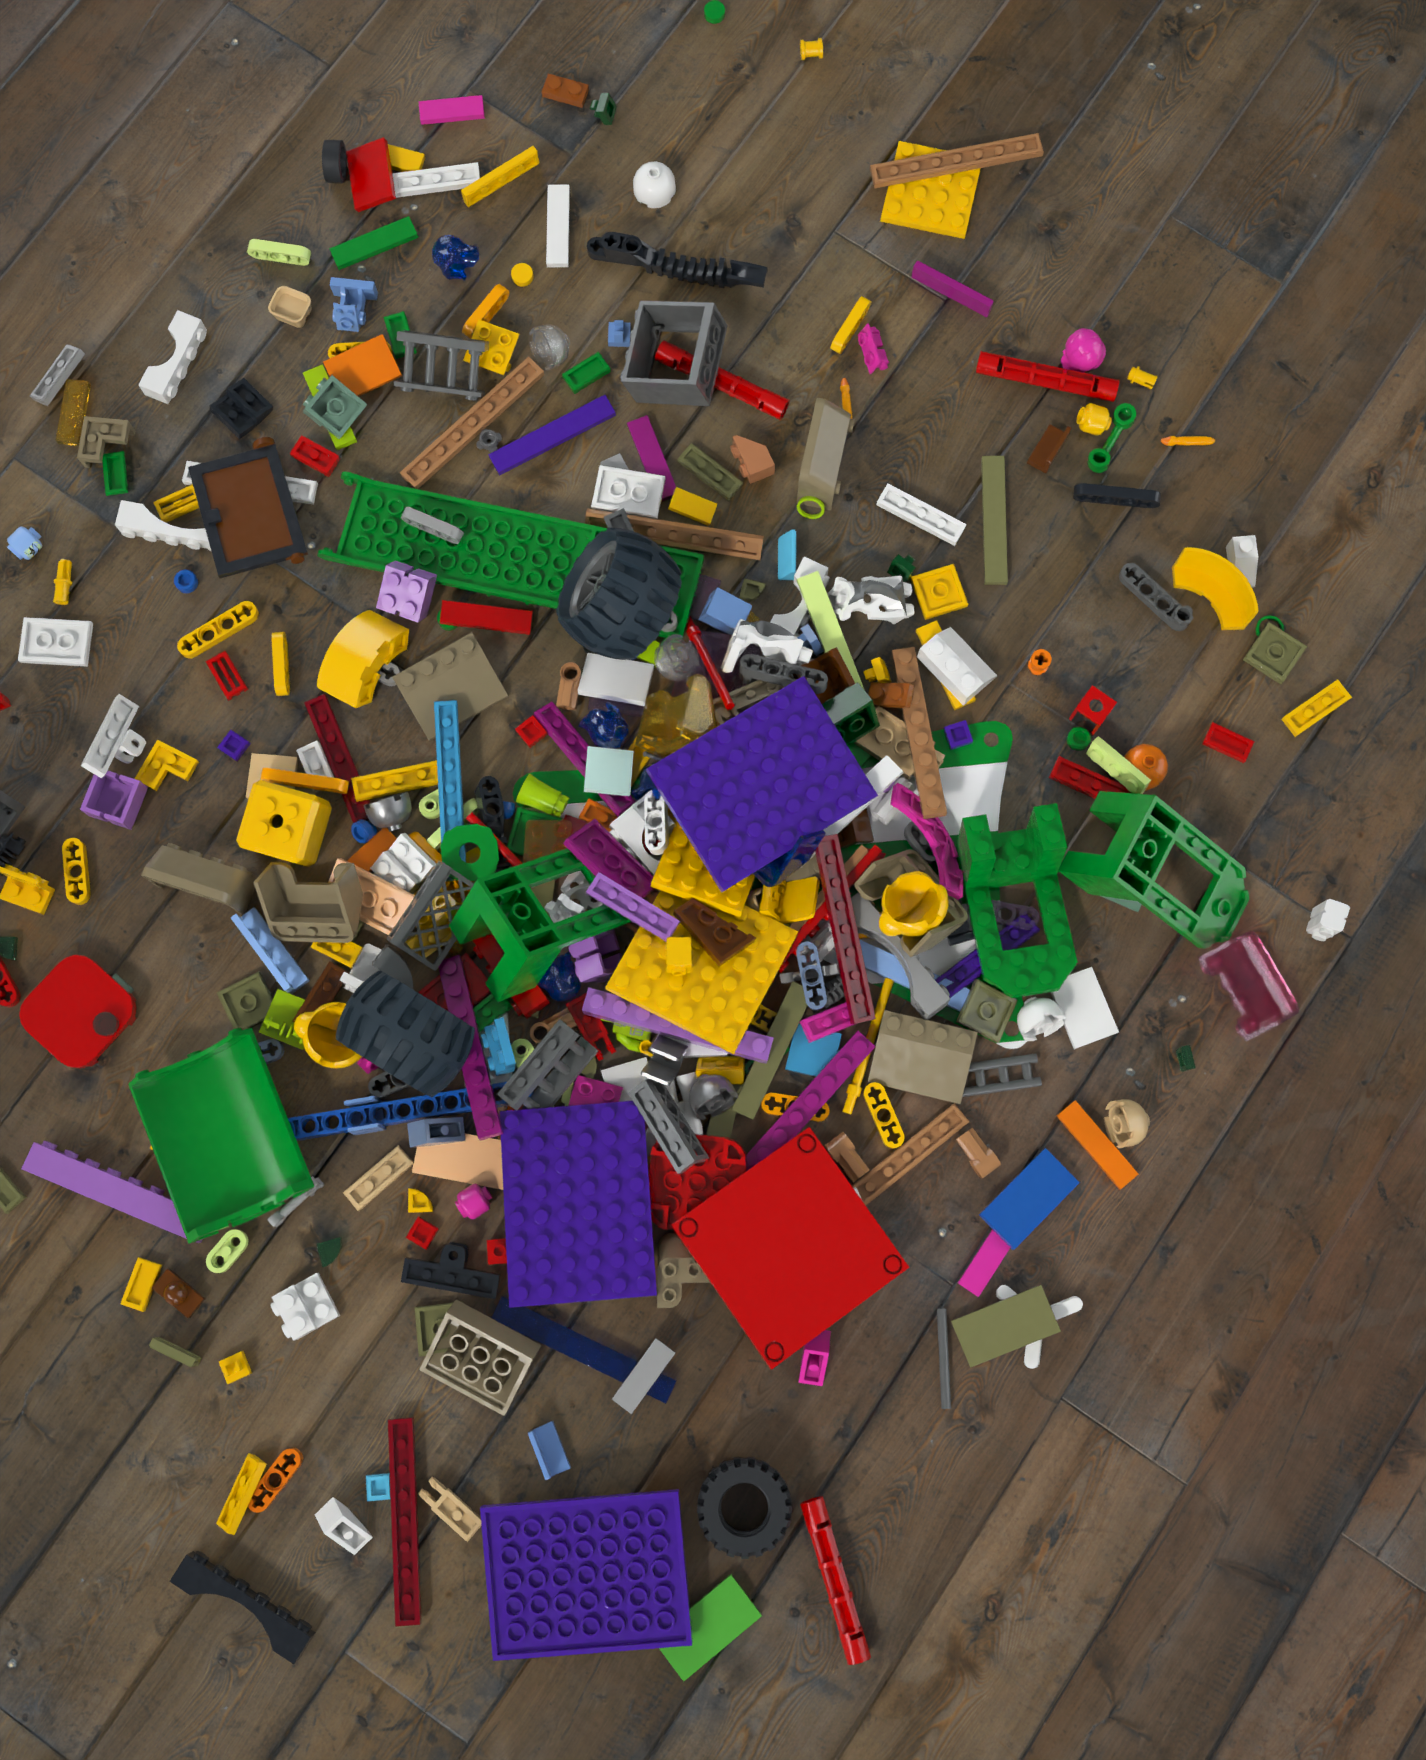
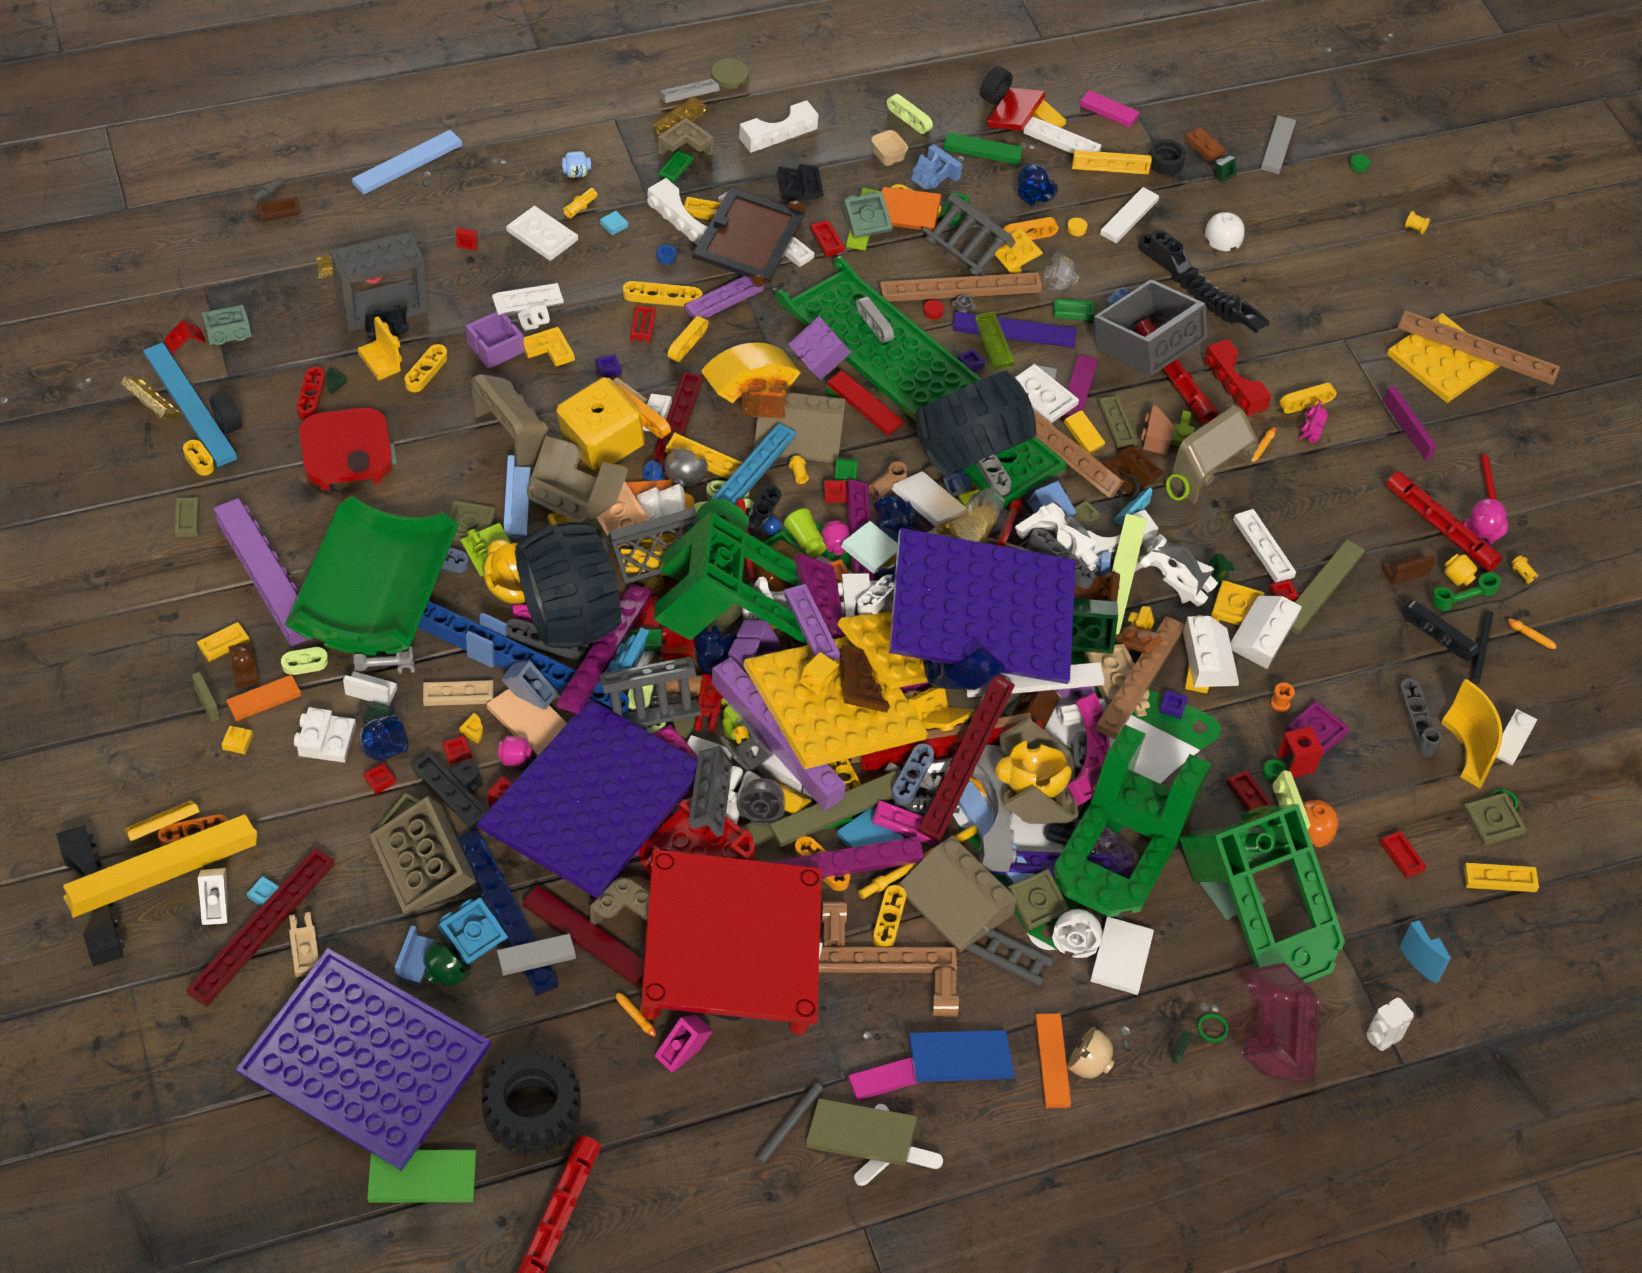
camera: 30 degrees right, 25 degrees down
none -> yellow tile [63,814,257,918]
none -> orange tile [226,675,301,722]
none -> white panel [343,671,397,707]
none -> clear blue hair [359,716,409,761]
none -> red tile [363,763,396,795]
none -> dark green cylinder [423,937,472,987]
none -> dark azure plate [437,898,508,966]
none -> dark red tile [522,885,644,987]
none -> medium azure tile [600,211,628,235]
none -> light orange piece [616,993,656,1037]
none -> medium lavender plate [685,276,764,320]
none -> olive tile [711,58,749,89]
none -> clear orange bracket [742,379,792,418]
none -> yellow pin [789,456,809,484]
none -> dark pink head [821,521,850,555]
none -> green tile [834,457,858,481]
none -> red tile [923,300,944,320]
none -> dark purple tile [957,349,985,372]
none -> clear neon green tile [975,311,1014,370]
none -> reddish brown slope [1103,445,1163,494]
none -> pearl dark grey piece [1118,474,1140,501]
none -> black tyre [1149,139,1186,175]
none -> lime plate [1171,410,1195,446]
none -> green piece [1197,1014,1229,1043]
none -> red arch [1204,339,1272,416]
none -> white slope [1230,596,1302,669]
none -> light grey tile [1261,115,1296,174]
none -> red tile [1268,580,1299,602]
none -> magenta tile [1285,701,1350,757]
none -> dark azure slope [1399,920,1451,983]
none -> black bar [1471,611,1494,684]
none -> red bar [1480,454,1497,500]

